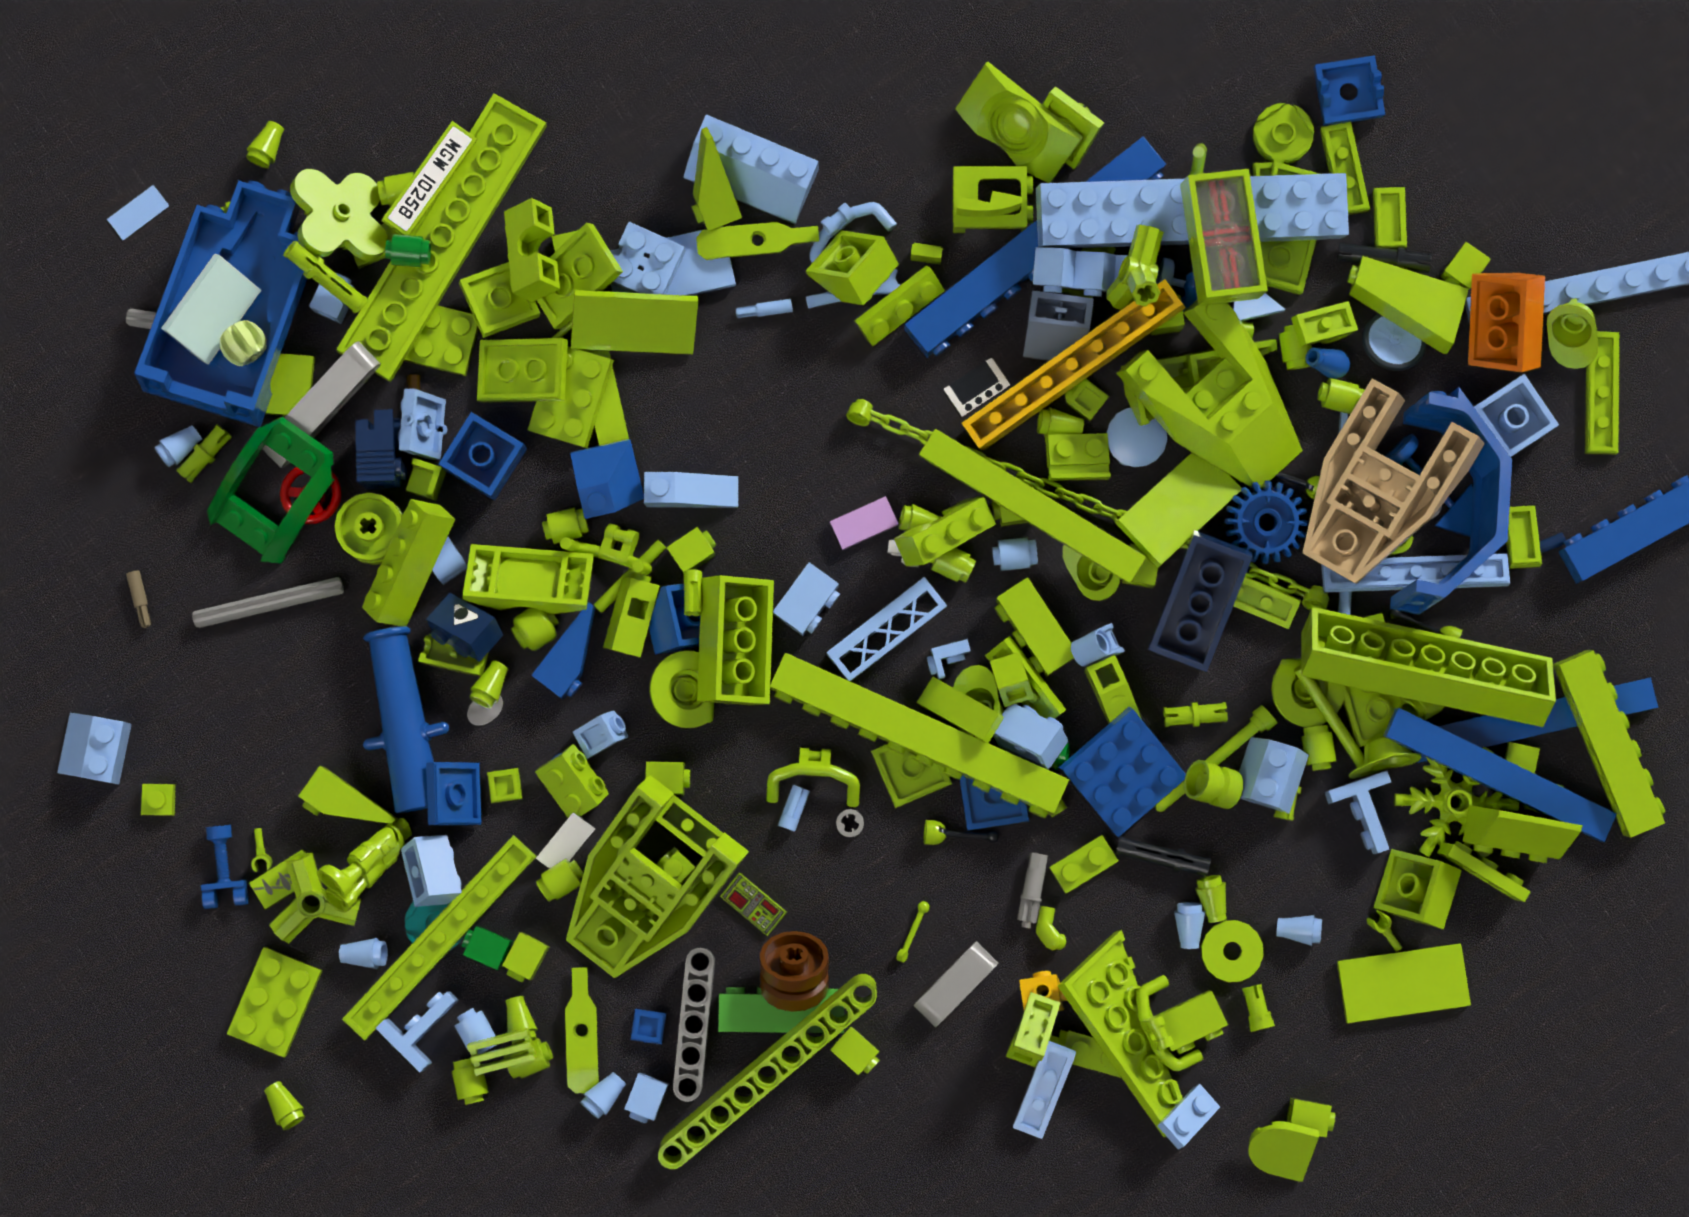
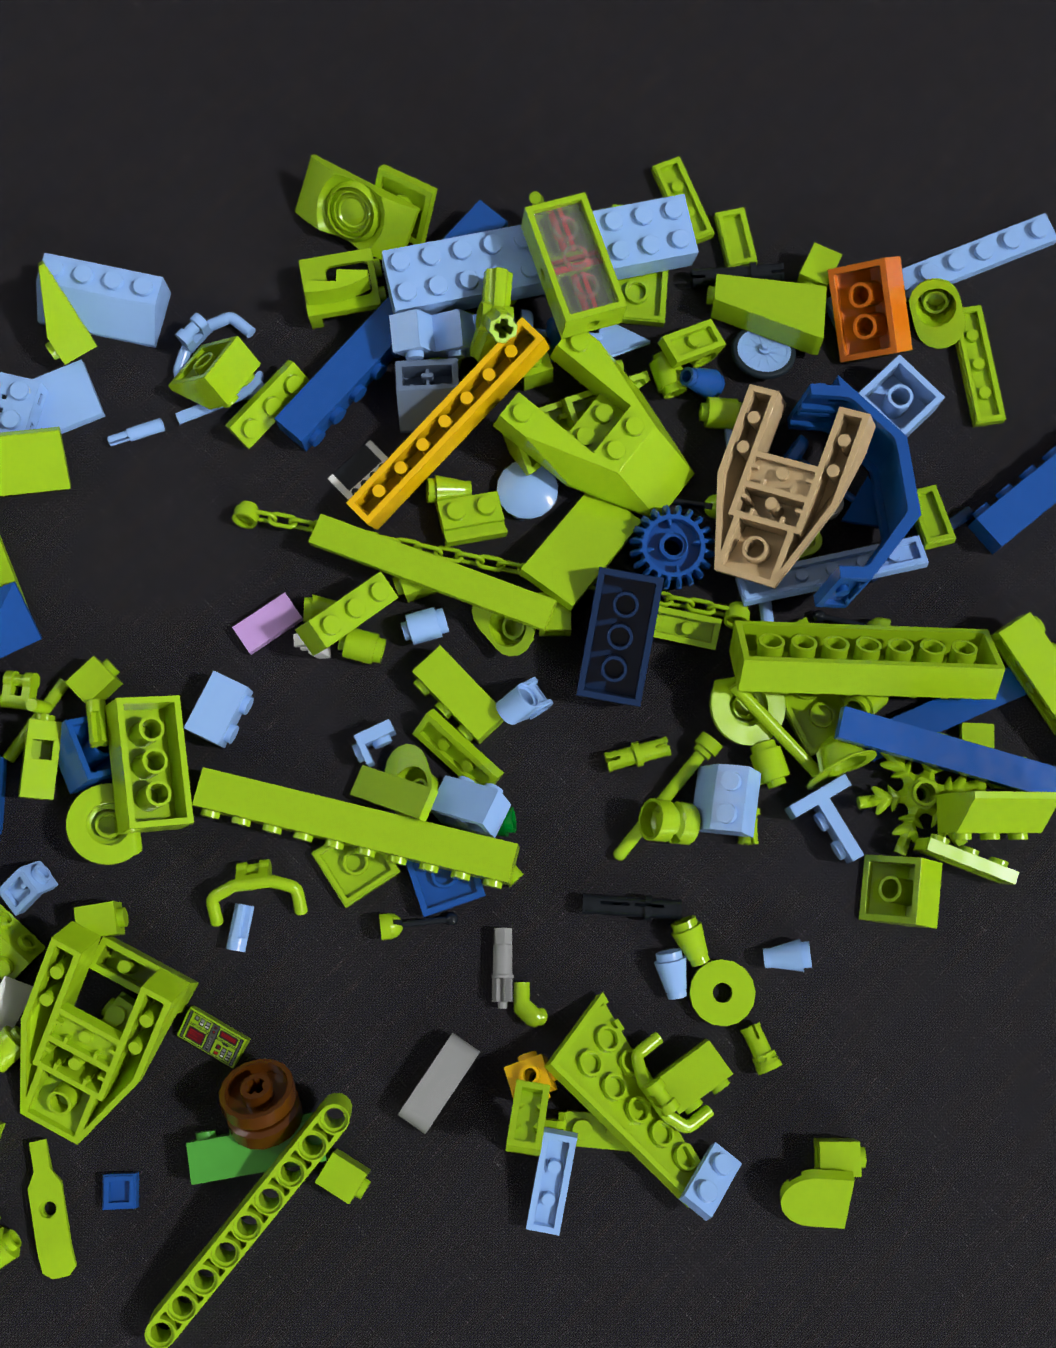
camera: 10 degrees left, 5 degrees down
light blue cone [580,1072,626,1119] -> none
light blue brick [625,1073,669,1123] -> none
light blue slope [644,472,738,508] -> none
light grey beam [673,948,715,1102] -> none
lime piece [696,222,819,260] -> none
light blue fence [826,577,947,681] -> none
light grey bush [836,809,864,837] -> none
lime hinge [896,901,930,963] -> none
lime tile [910,243,943,264] -> none
lime panel [990,653,1034,707] -> none
lime plate [1049,835,1118,894] -> none
blue plate [1059,706,1186,837] -> none
lime tile [1064,379,1109,422] -> none
lime slope [1084,655,1142,724] -> none
lime tile [1253,103,1314,164] -> none
blue piece [1313,55,1385,126] -> none
lime tile [1337,943,1471,1023] -> none
lime hand [1367,910,1402,952] -> none

